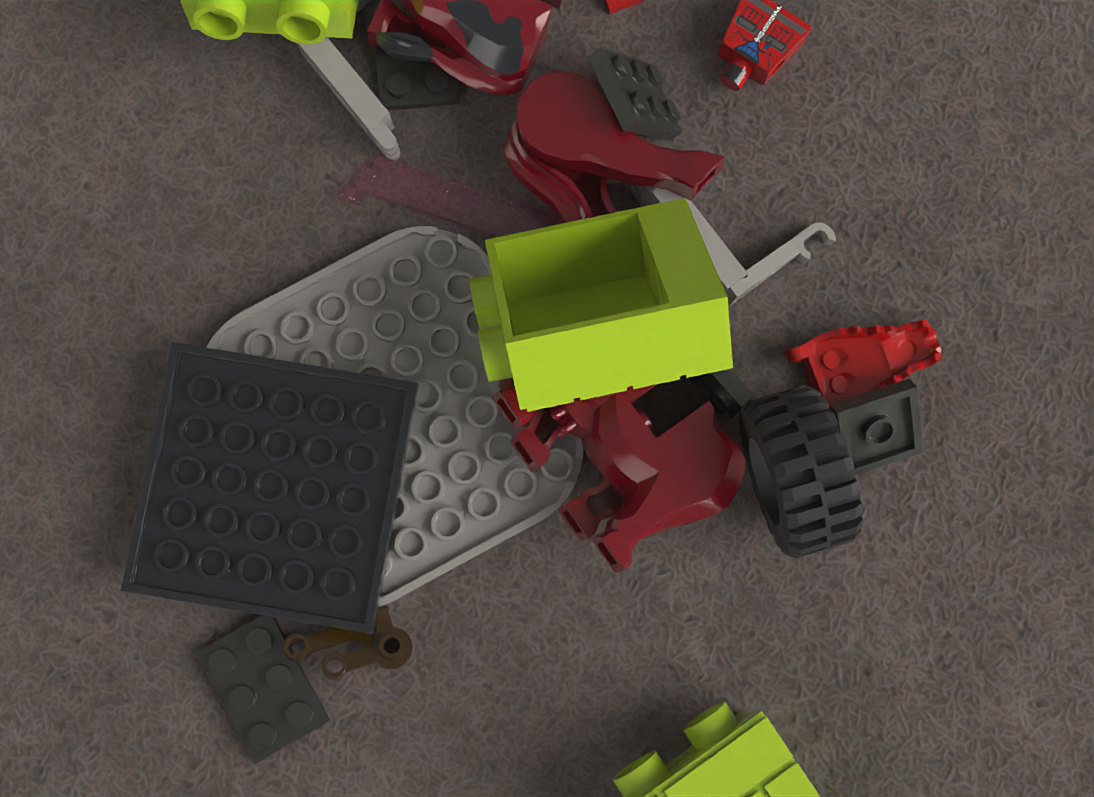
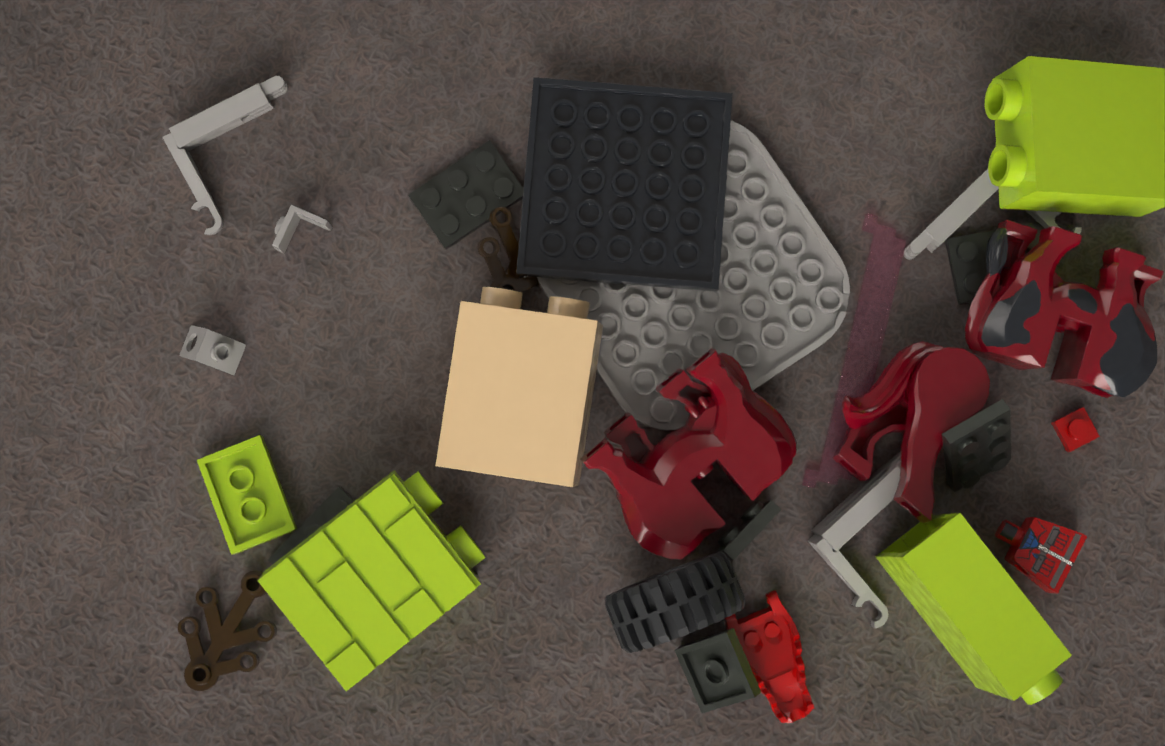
camera: 85 degrees right, 0 degrees up
lime brick [469,198,733,412] -> none
none -> tan brick [435,287,603,487]
none -> lime brick [875,513,1072,705]

